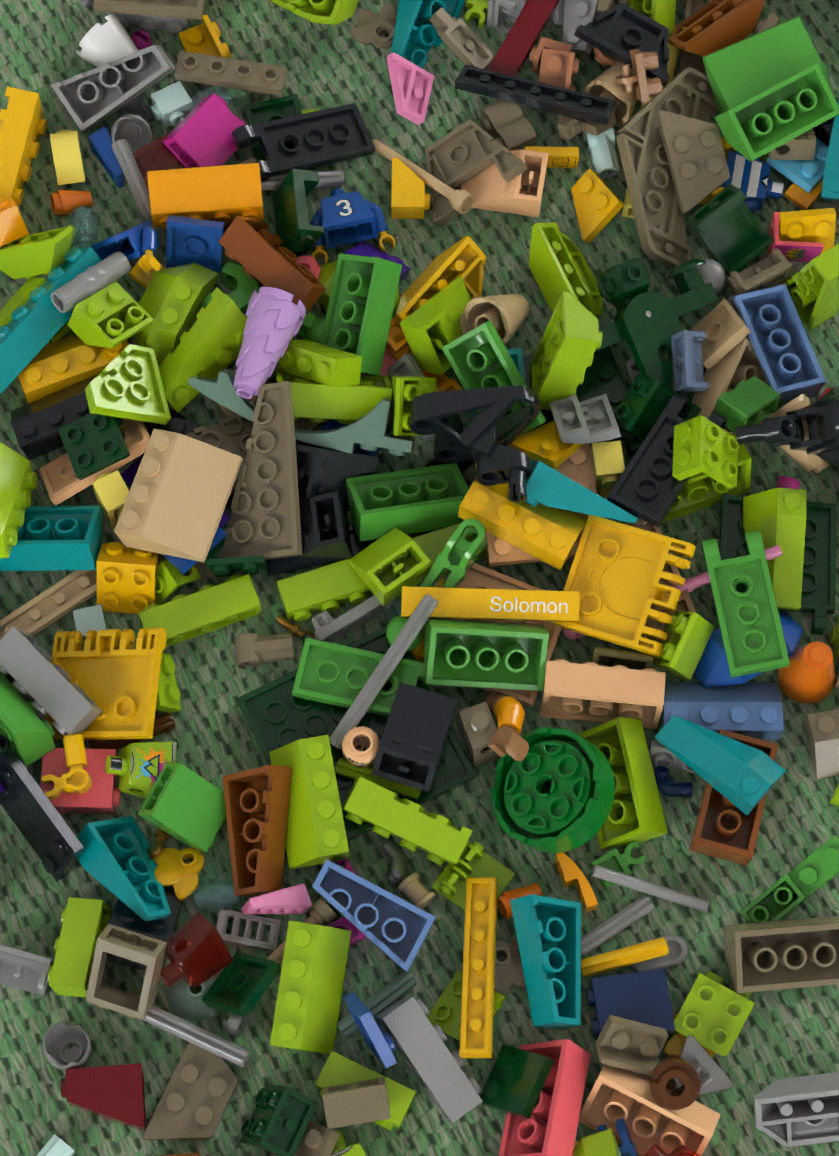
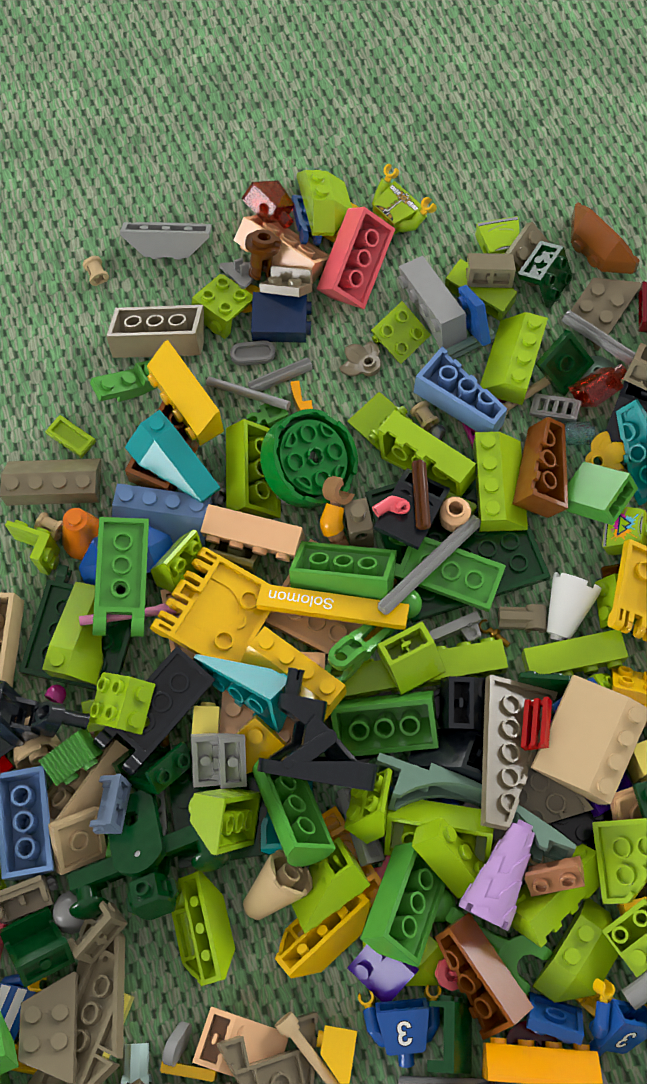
camera: 165 degrees left, 0 degrees up
bright pink slope [242,883,312,914] -> none
yellow tile [459,877,498,1059] -> none
dark green plate [480,1045,554,1119] -> none
orange cone [497,883,543,920] -> none
teal wedge [510,894,581,1030] -> none
yellow wing [571,168,625,243] -> none
yellow axle [581,937,669,977] -> none
arm [654,766,692,797] -> none
none -> dark tan hinge [68,901,128,964]
none -> yellow slope [147,340,224,446]
none -> light grey tile [162,1021,192,1067]
none -> coral arm [372,496,410,517]
none -> reddish brown axle [412,459,431,530]
none -> red tile [521,697,552,751]
none -> nougat bracket [524,856,585,897]
none -> white cone [546,572,602,642]

